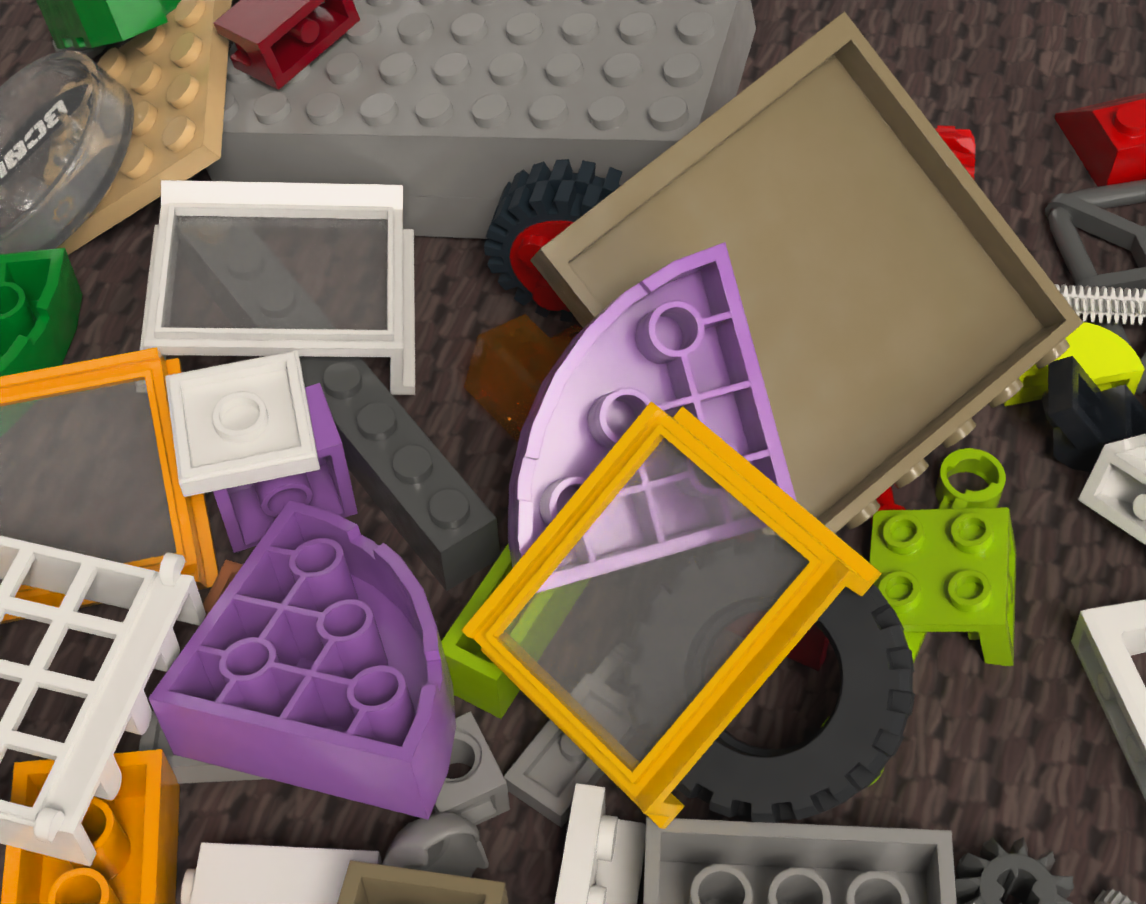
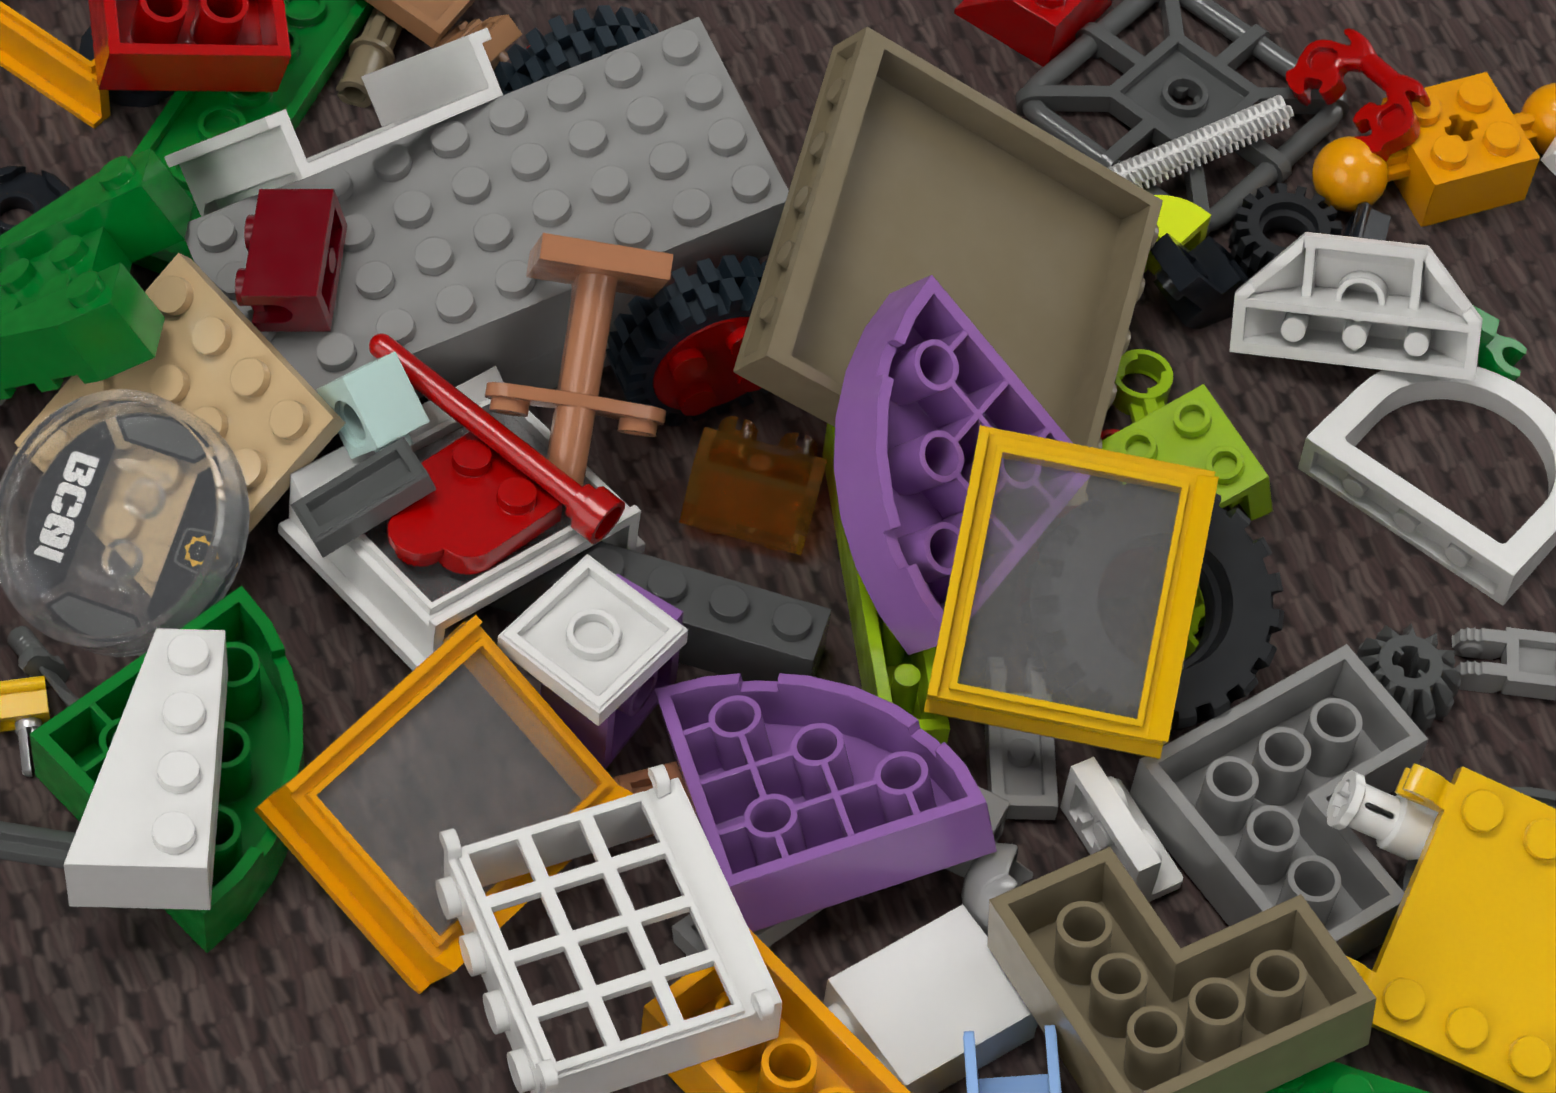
camera: 45 degrees left, 0 degrees up
none -> dark grey tile [291,437,437,558]
none -> light aqua brick [316,352,430,459]
none -> red piece [369,333,625,544]
none -> red plate [387,431,563,575]
none -> nougat piece [485,233,674,486]

